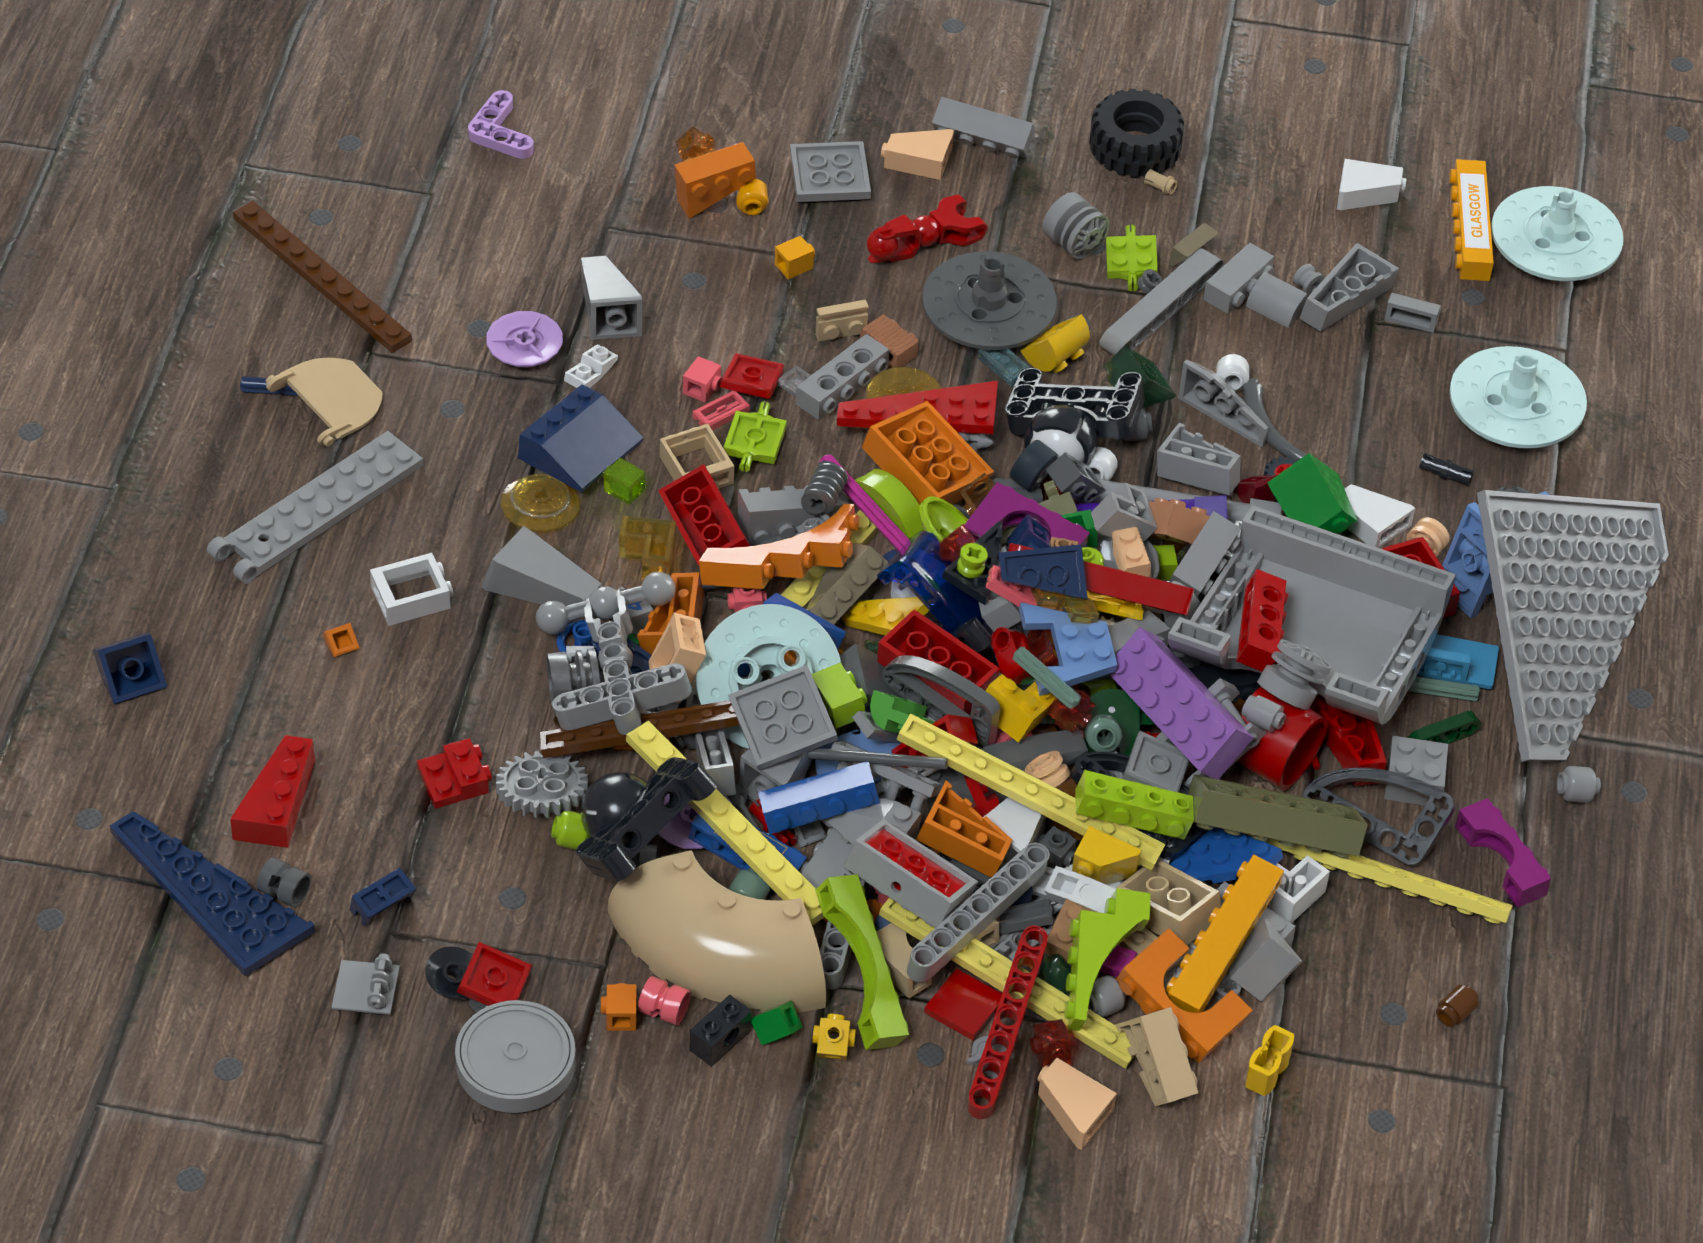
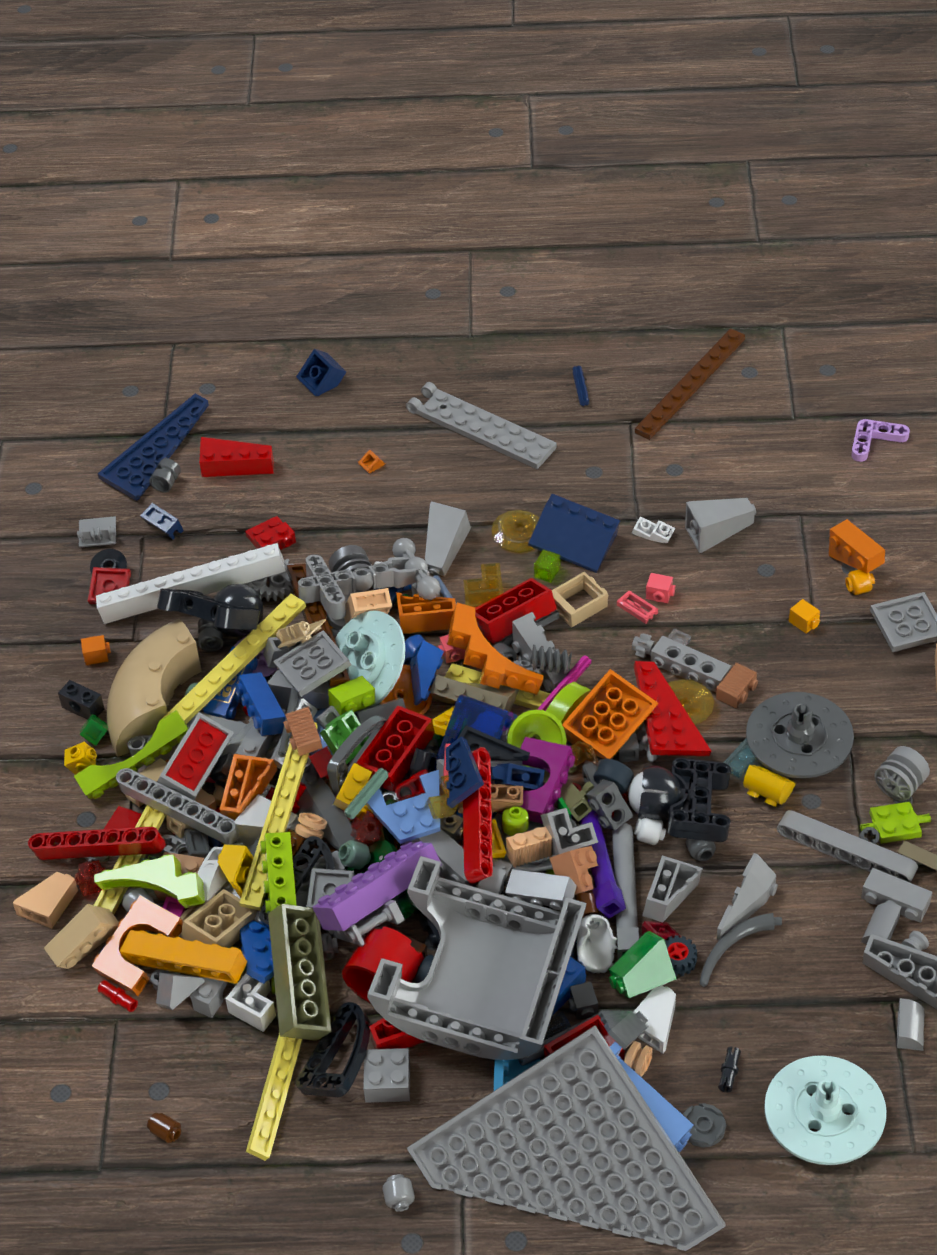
camera: 85 degrees right, 0 degrees up
tan piece [266,358,382,447] -> none
white window [370,553,454,626] -> none
light grey brick [455,1000,576,1113] -> none
lavender piece [487,311,563,367] -> none
coral wheel [638,976,691,1026] -> none
clear orange brick [675,126,716,161] -> none
red tile [720,353,784,399] -> none
lime plate [723,401,787,472] -> none
tan plate [815,300,869,342] -> none
red piece [867,195,988,263] -> none
clear red piece [938,524,977,562] -> none
lime wheel [957,543,988,578] -> none
clear green slope [1103,345,1176,408] -> none
white head [1216,354,1249,392] -> none
red brick [1236,569,1288,672] -> none
light grey brick [1242,695,1286,732] -> none
yellow brick [1245,1025,1294,1096] -> none
light grey wheel [1257,639,1332,710] -> none
dark green beam [1407,711,1481,744] -> none
sand green axle [1408,676,1480,701] -> none
magenta arch [1455,798,1551,908] -> none
none -> white brick [96,543,286,624]
none -> red pin [97,980,138,1012]
none -> tan hinge [276,619,326,648]
none -> nougat brick [283,706,323,756]
none -> dark grey wedge [598,1010,649,1049]
none -> light grey gear [632,633,655,658]

